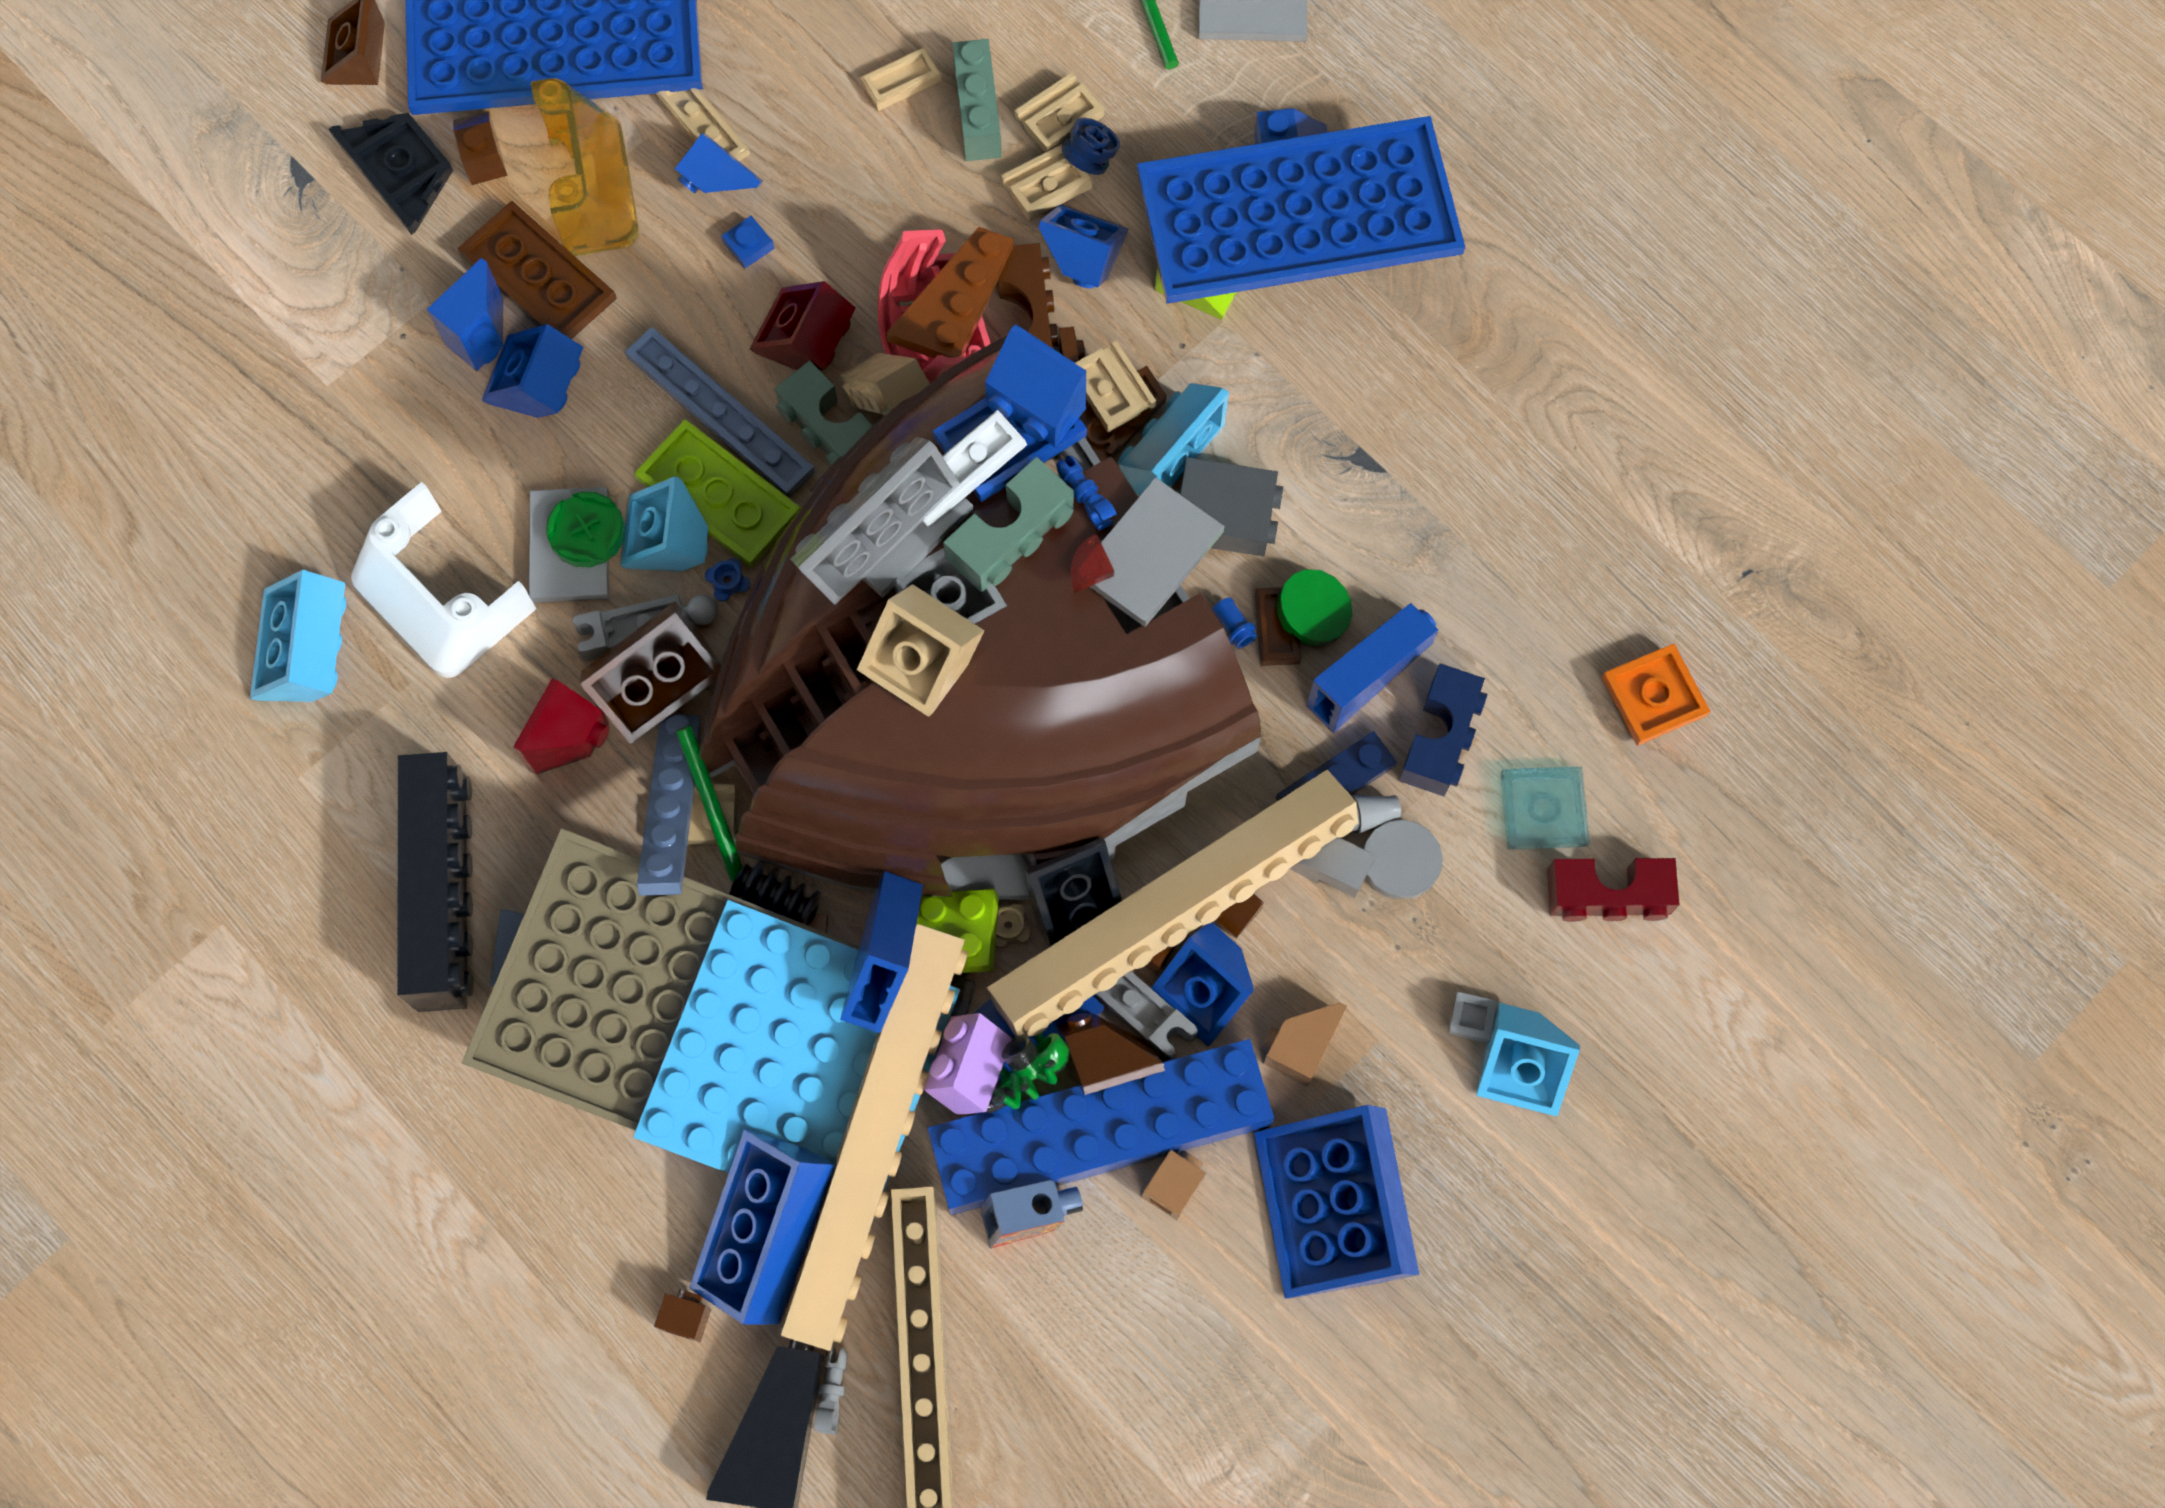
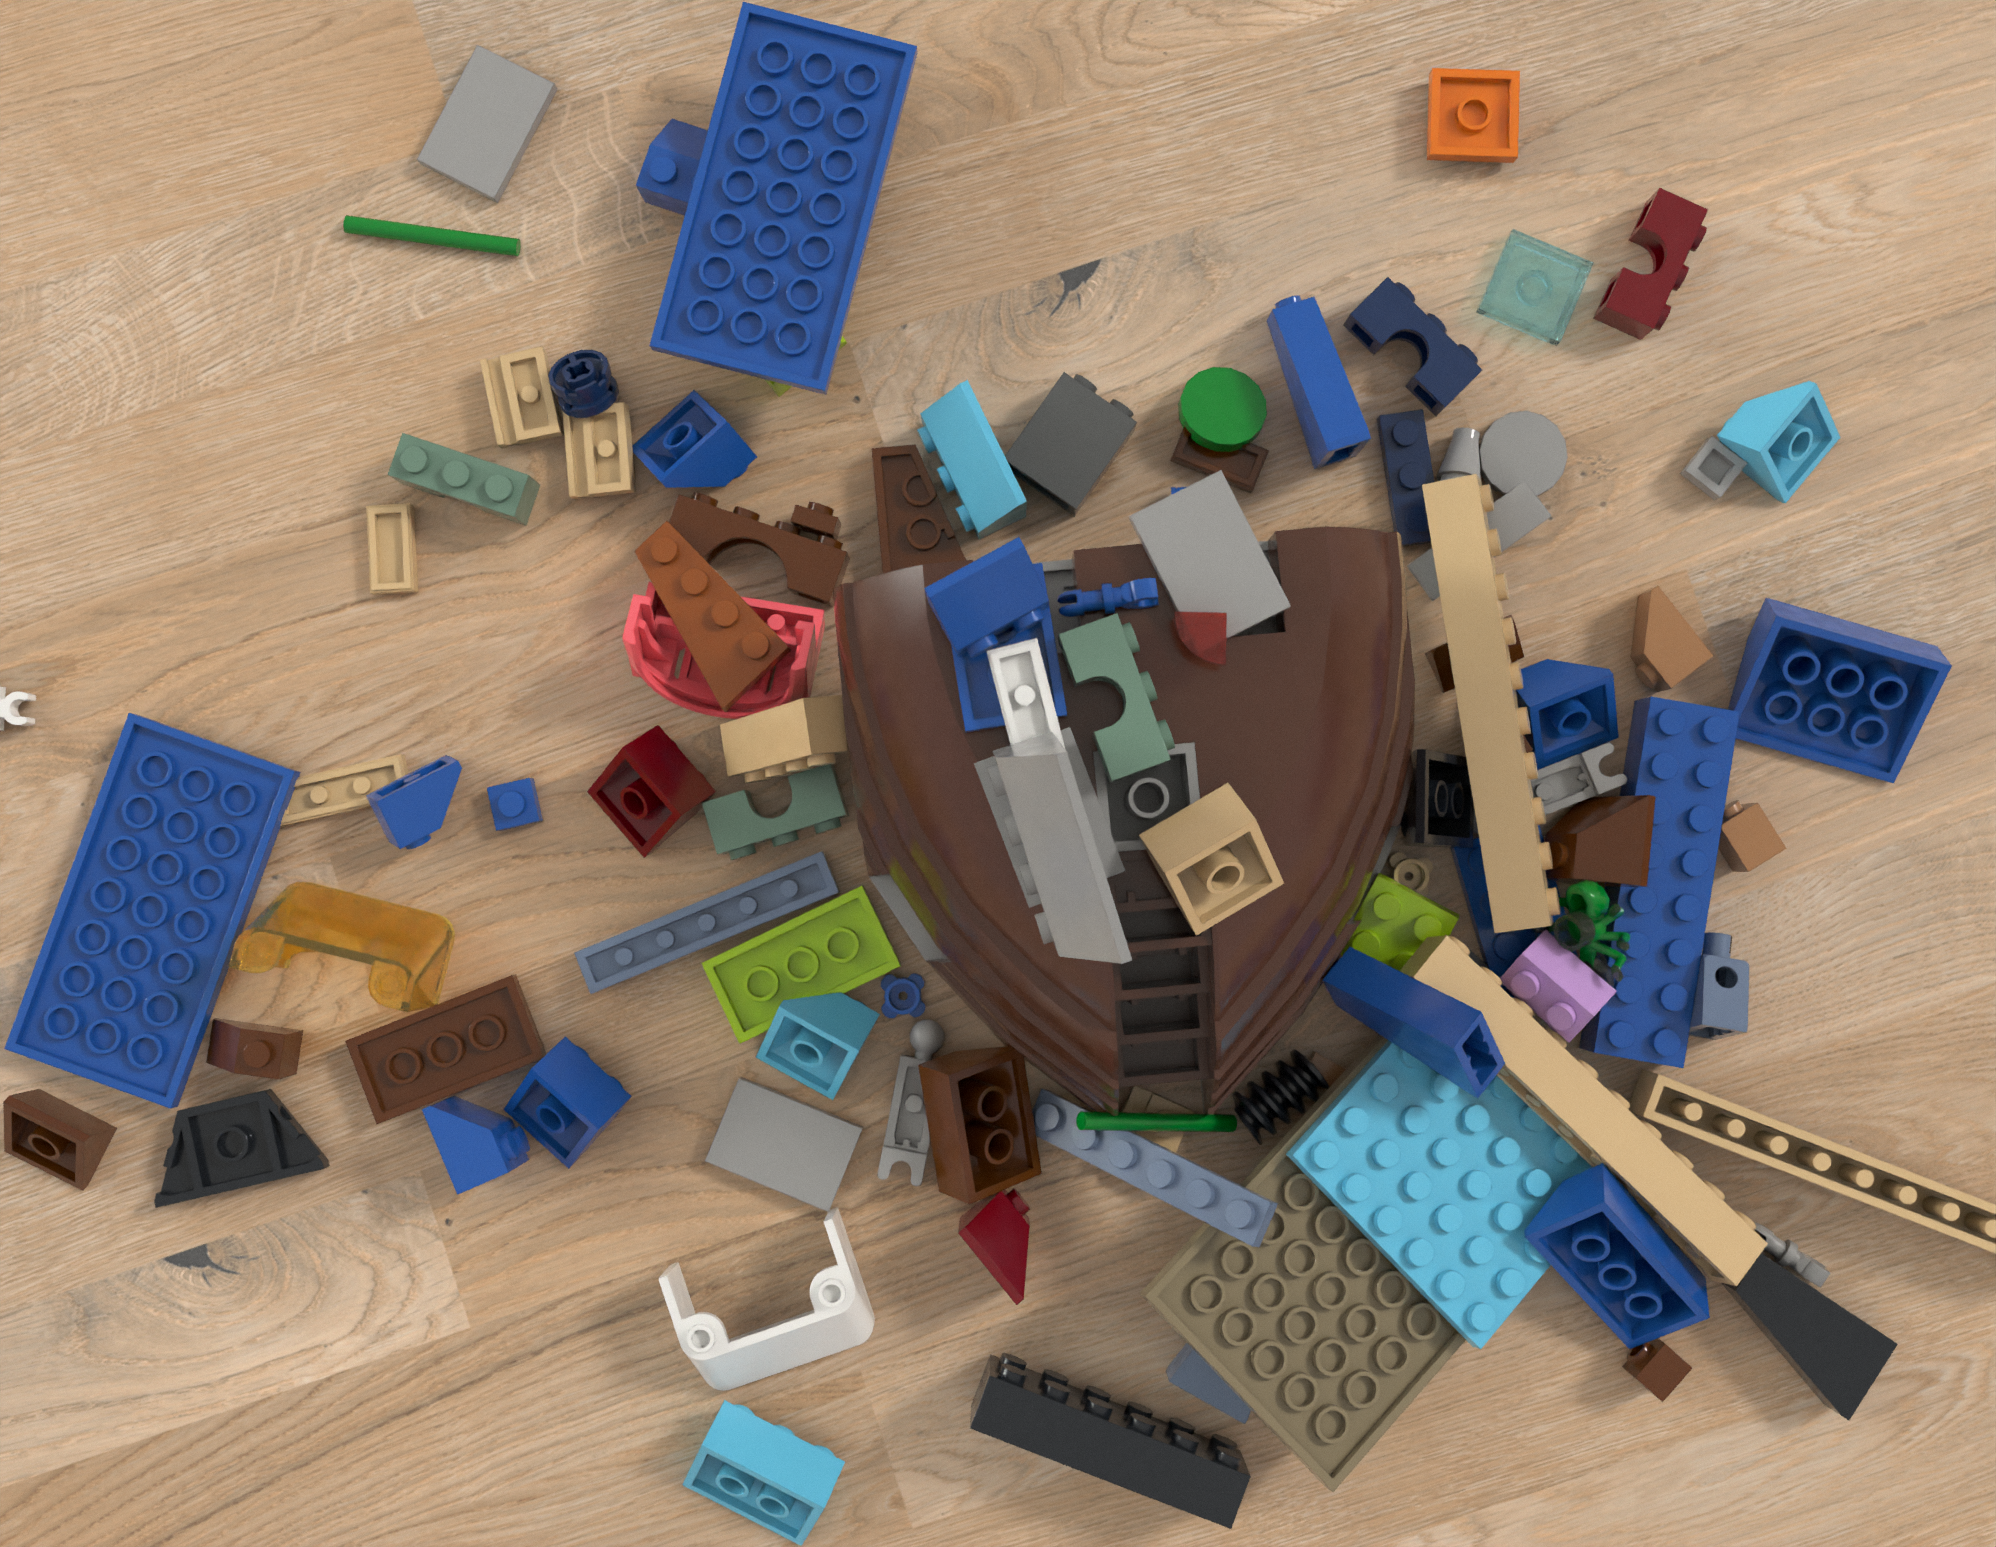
camera: 60 degrees left, 15 degrees up
green tile [546,491,626,568] -> none
tan plate [1075,341,1156,432] -> none

